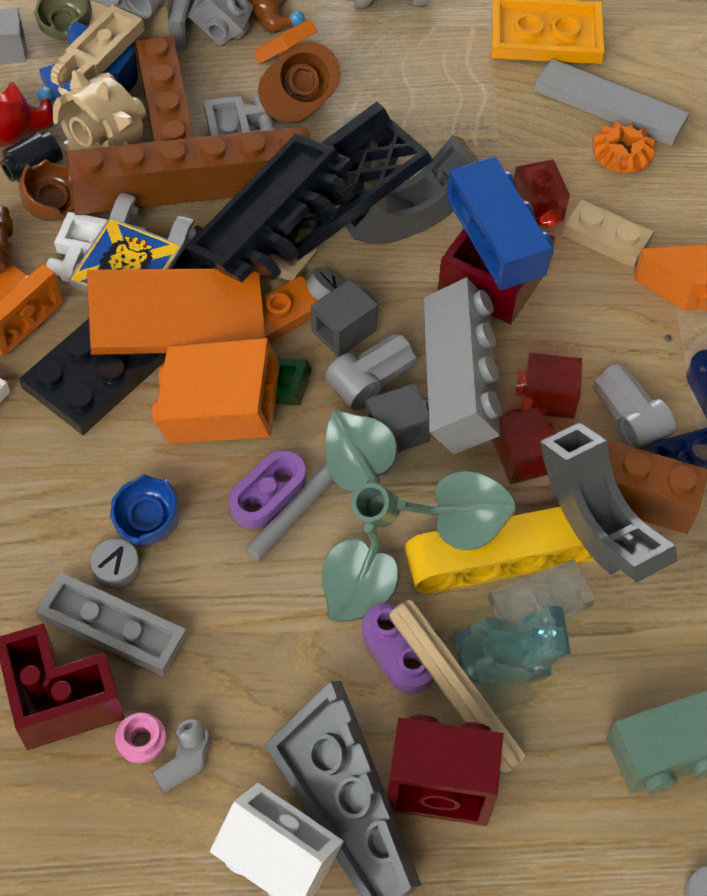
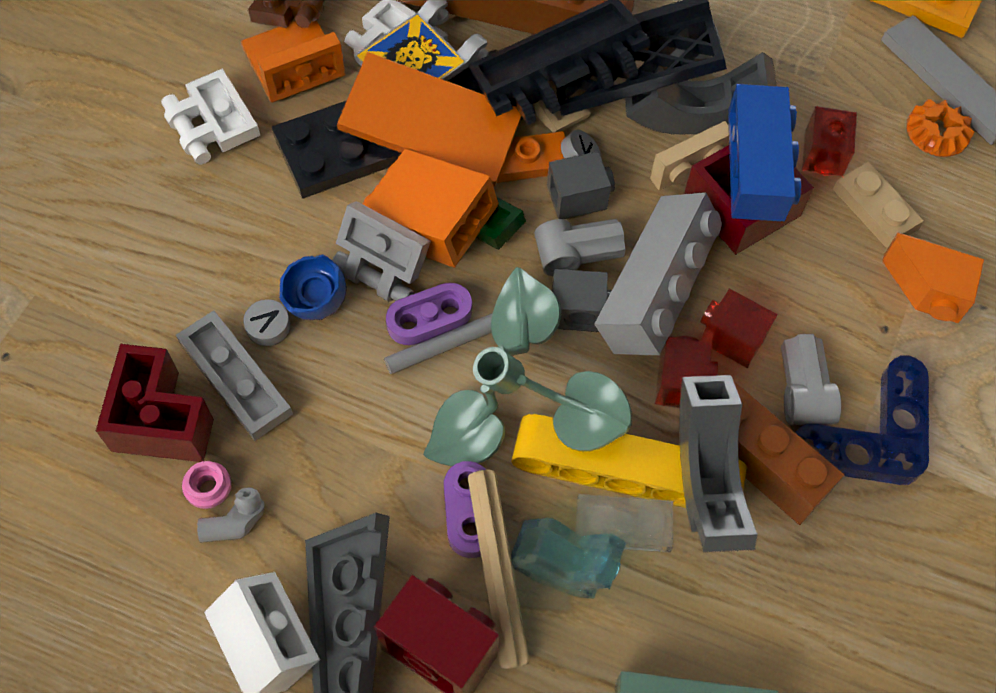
camera: 25 degrees right, 5 degrees up
none -> light grey plate [332,201,431,302]
none -> tan plate [650,121,729,190]

